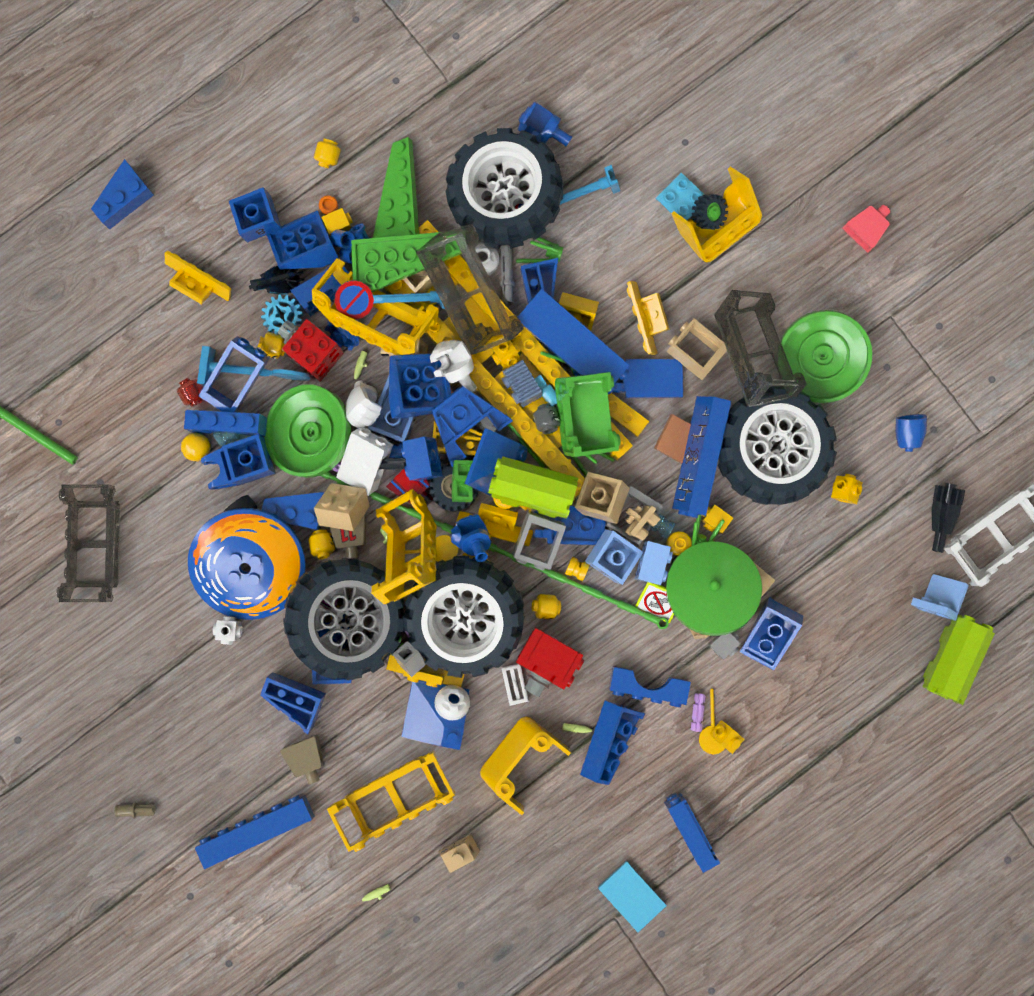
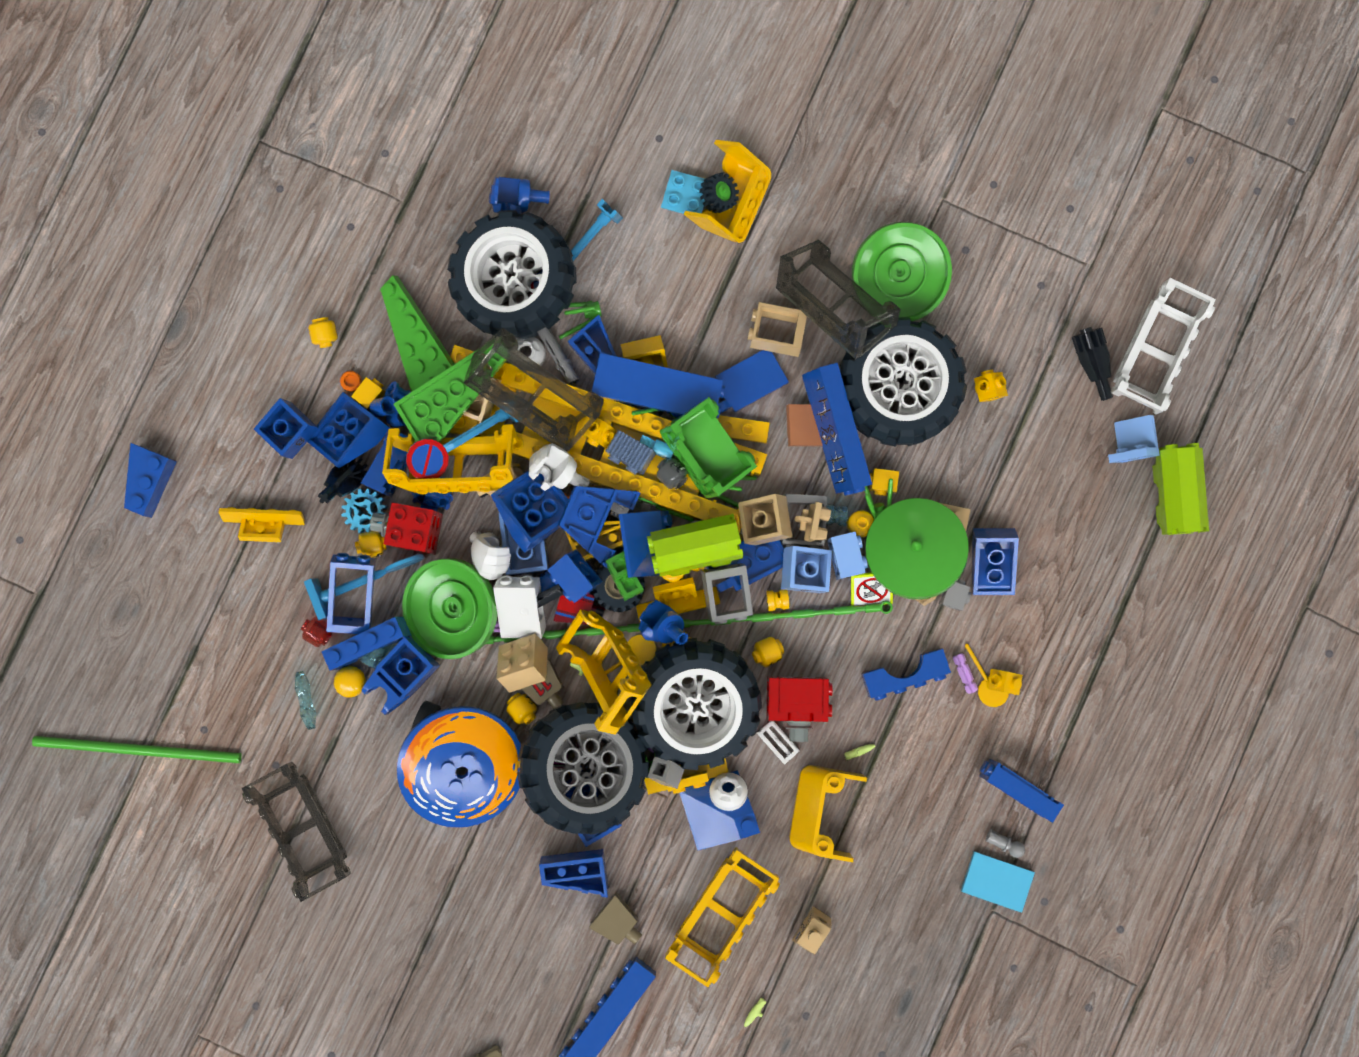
camera: 25 degrees left, 0 degrees up
white brick [213,616,243,645] -> none
blue wedge [262,492,324,530] -> none
yellowish green helmet [354,351,368,380] -> none
blue wedge [580,701,645,785] -> none
yellow bracket [627,281,670,355] -> none
coral torso [842,205,890,253] -> none
blue helmet [895,414,927,452] -> none
none -> clear light blue tile [295,671,316,730]
none -> light grey pin [985,829,1025,858]

